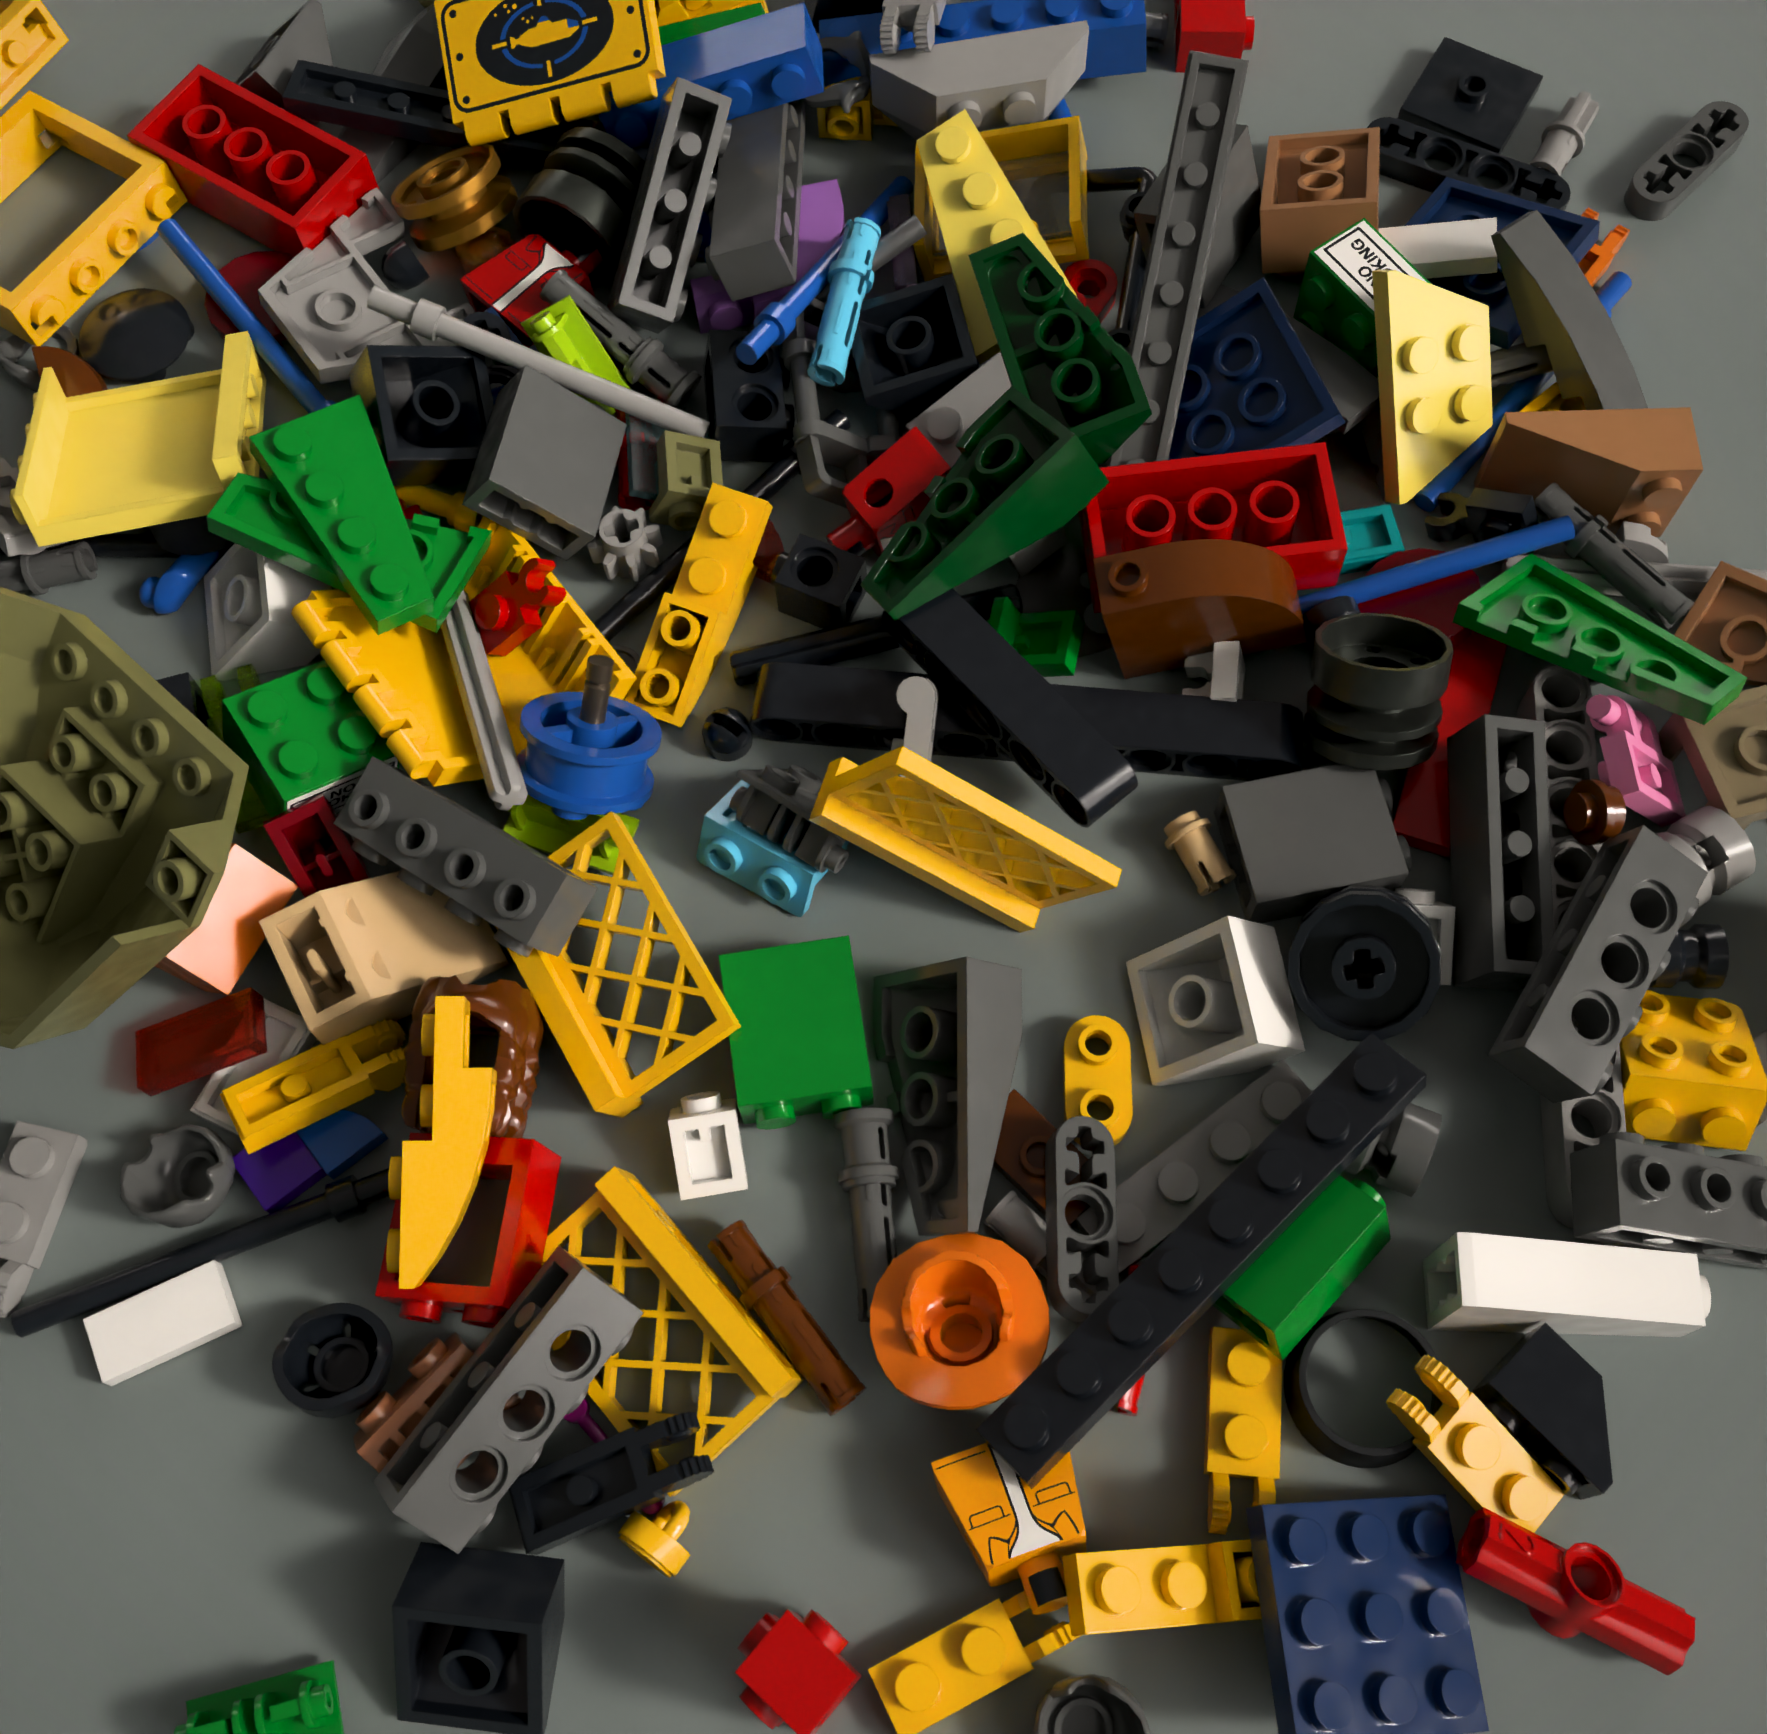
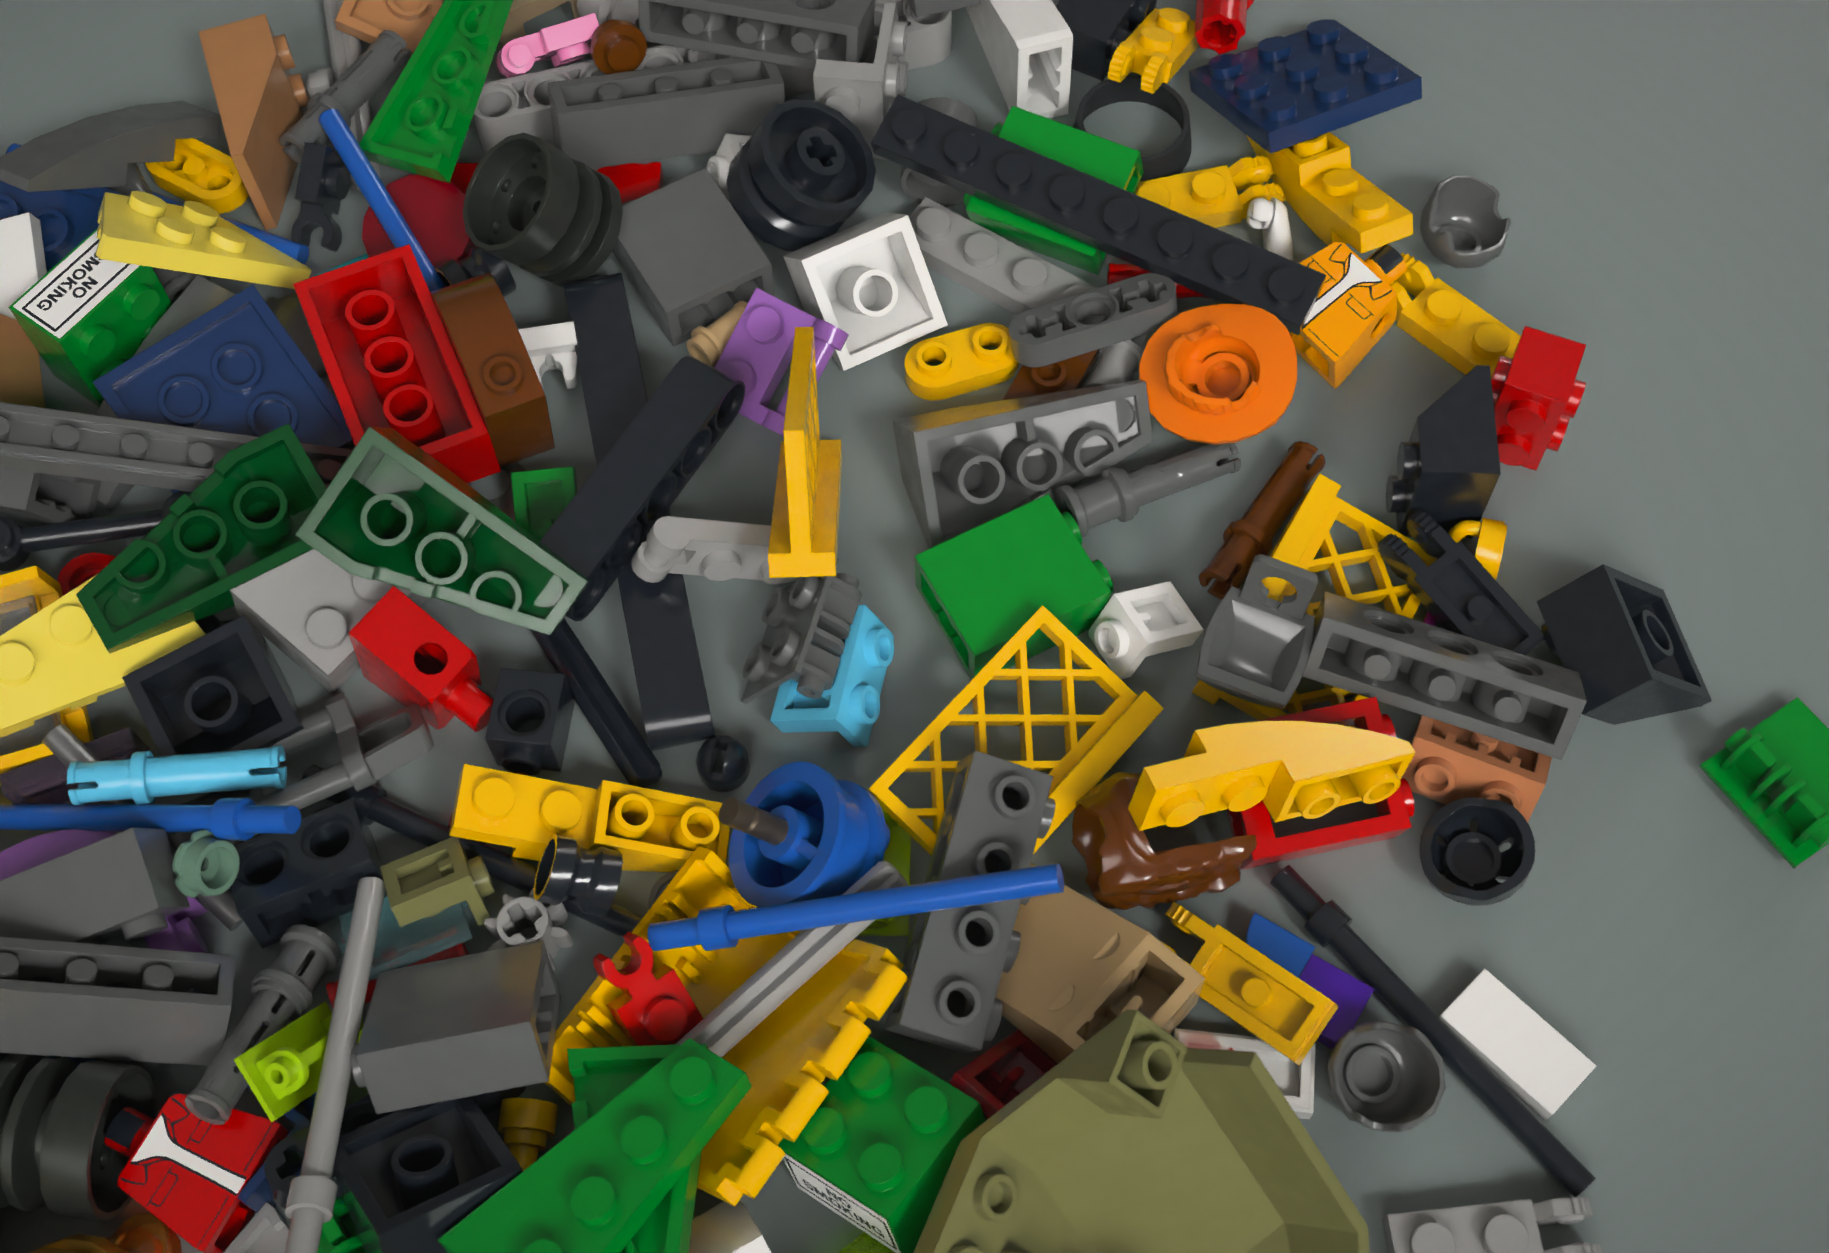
camera: 110 degrees left, 5 degrees down
none -> sand green plate [172,830,240,898]
none -> black wheel [534,834,623,918]
none -> blue bar [647,863,1064,951]
none -> medium lavender plate [715,288,849,437]
none -> light grey bracket [813,1,908,160]
none -> dark grey piece [1196,554,1318,709]
none -> white arm [1246,197,1293,261]
none -> black slope [1386,365,1501,538]

